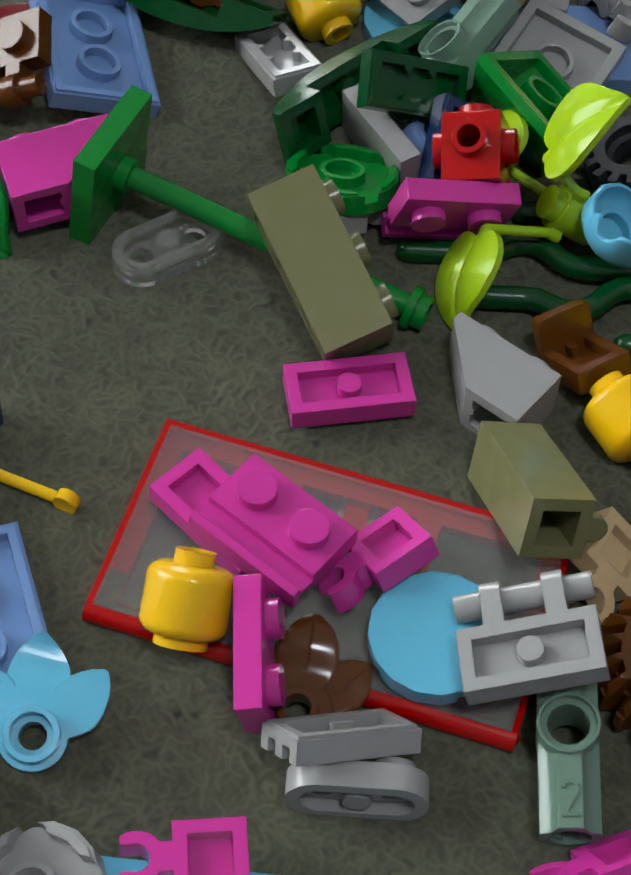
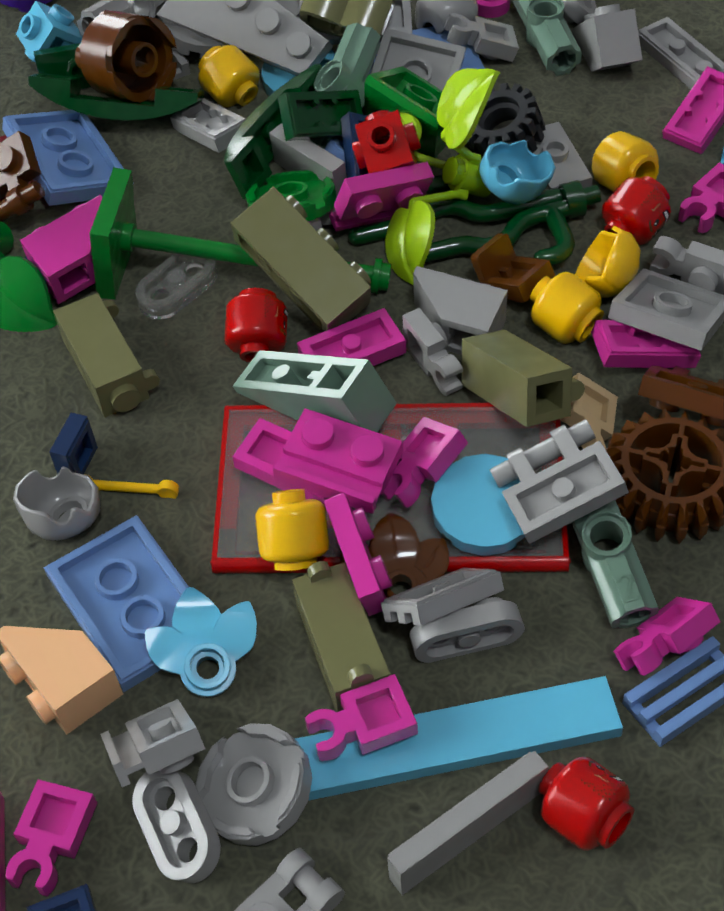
camera: 10 degrees left, 0 degrees up
none -> olive brick [53,293,160,417]
none -> red head [224,287,288,362]
none -> sand green slope [232,350,397,432]
none -> olive brick [292,561,391,712]
none -> light grey plate [402,308,463,396]

